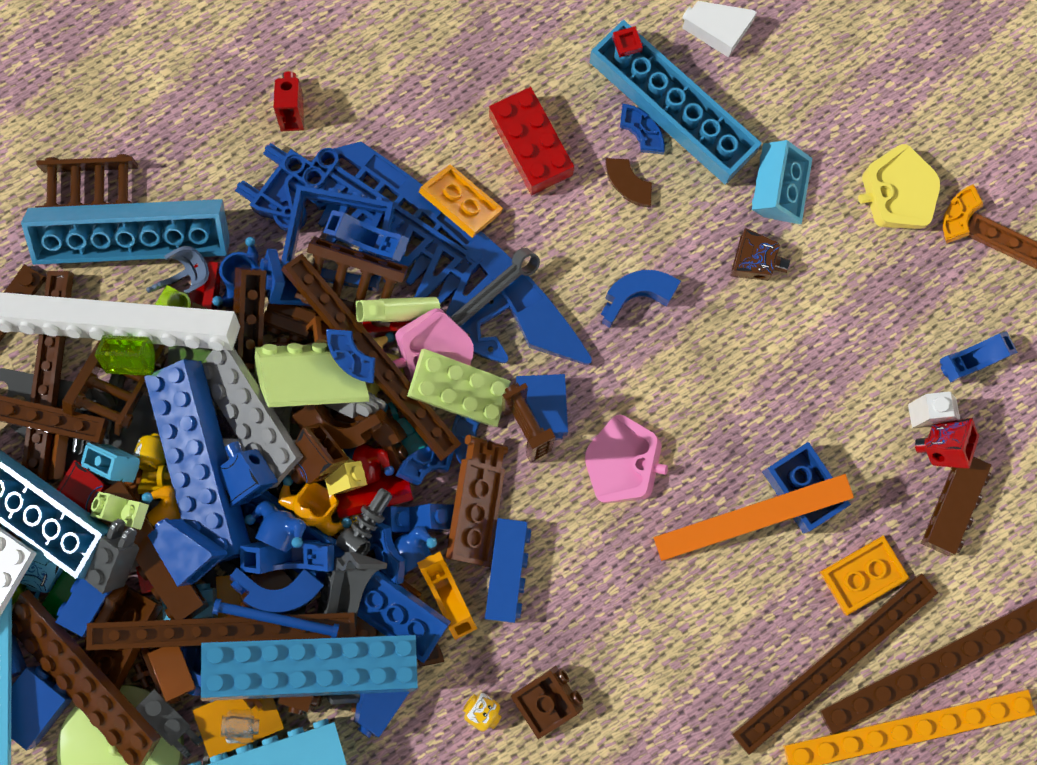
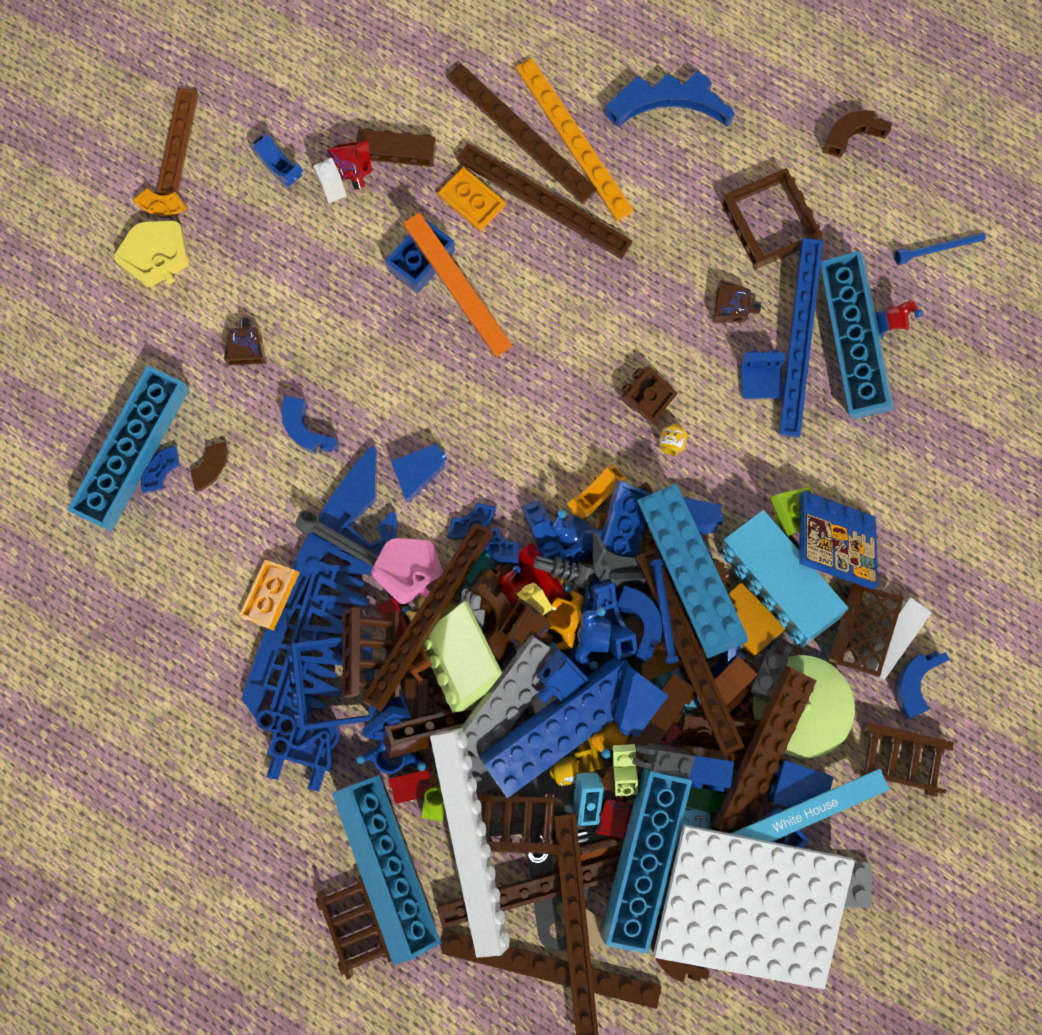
camera: 105 degrees left, 0 degrees up
clear neon green brick [95,335,155,375] -> none
sand blue helmet [146,246,209,294] -> none
clear head [221,709,259,744] -> none
red torso [273,71,304,132] -> none
blue arch [323,210,409,262] -> none
blue tile [326,329,376,383] -> none
yellowish green piece [356,297,440,322] -> none
yellowish green plate [407,349,511,427] -> none
dark orange hinge [446,435,508,567] -> none
blue brick [485,518,532,623] -> none
red brick [489,86,574,196] -> none
reddish brown fence [502,383,555,463] -> none
bright pink animal [585,414,668,503] -> none
red plate [612,26,643,58] -> none
white slope [682,1,757,57] -> none
medium azure slope [752,140,813,224] -> none

